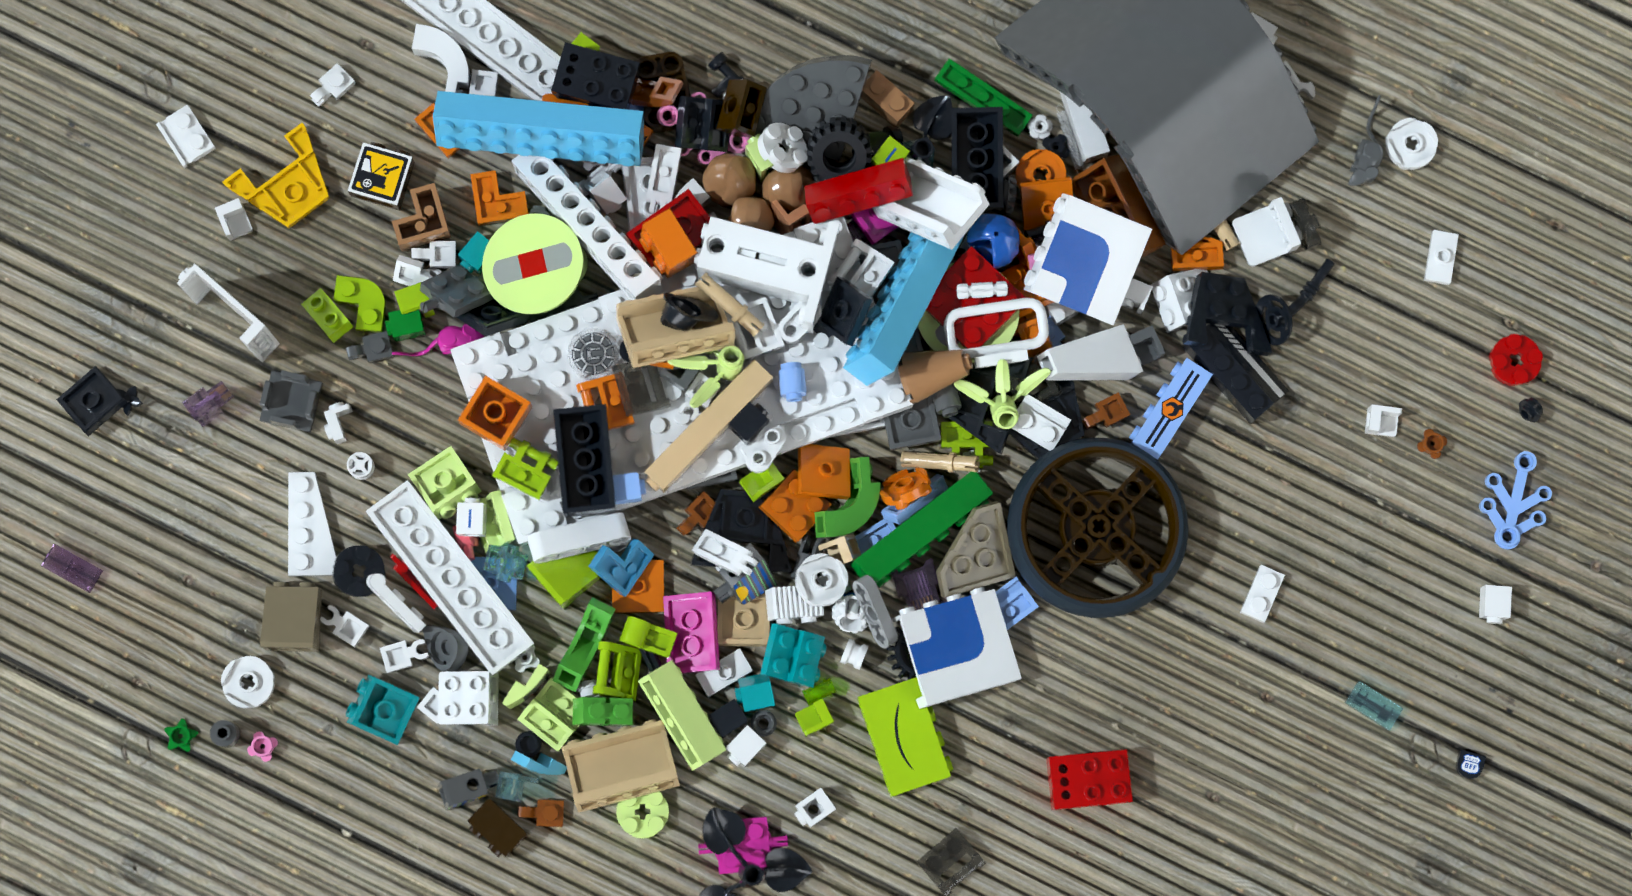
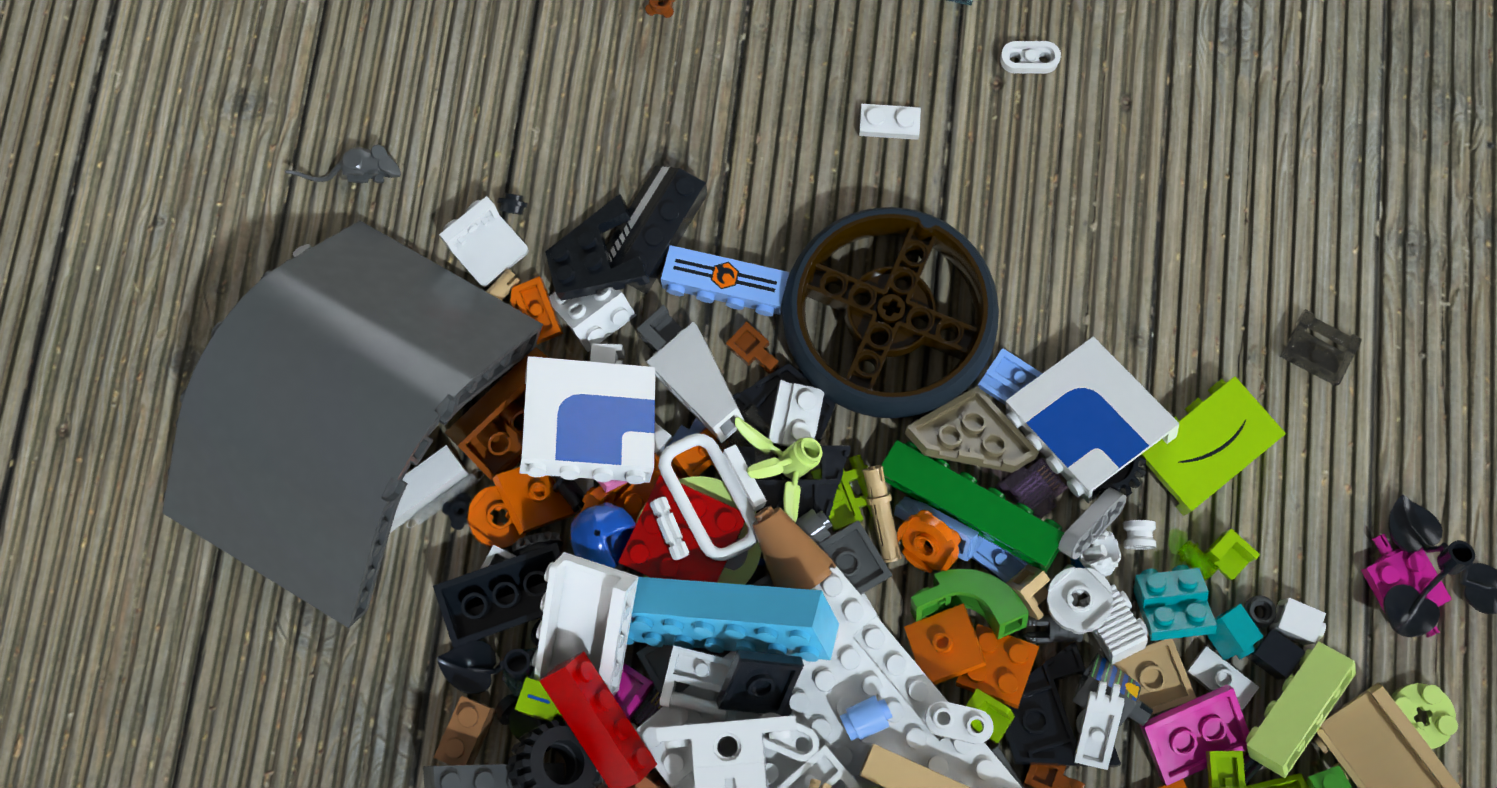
camera: 100 degrees left, 5 degrees down
black brick [728,402,769,445] -> none
white brick [794,788,836,828] -> none
green plate [934,58,1033,137] -> none
white plate [1028,115,1053,139] -> none
red piece [1046,749,1133,810] -> none
black dish [1256,259,1335,345] -> none
clear smoke plate [1289,197,1322,250] -> none
white panel [1365,405,1402,437] -> none
white plate [1386,118,1438,170] -> none
white plate [1424,230,1459,285] -> none
none -> black plate [497,193,528,215]
none -> white plate [1000,41,1061,74]

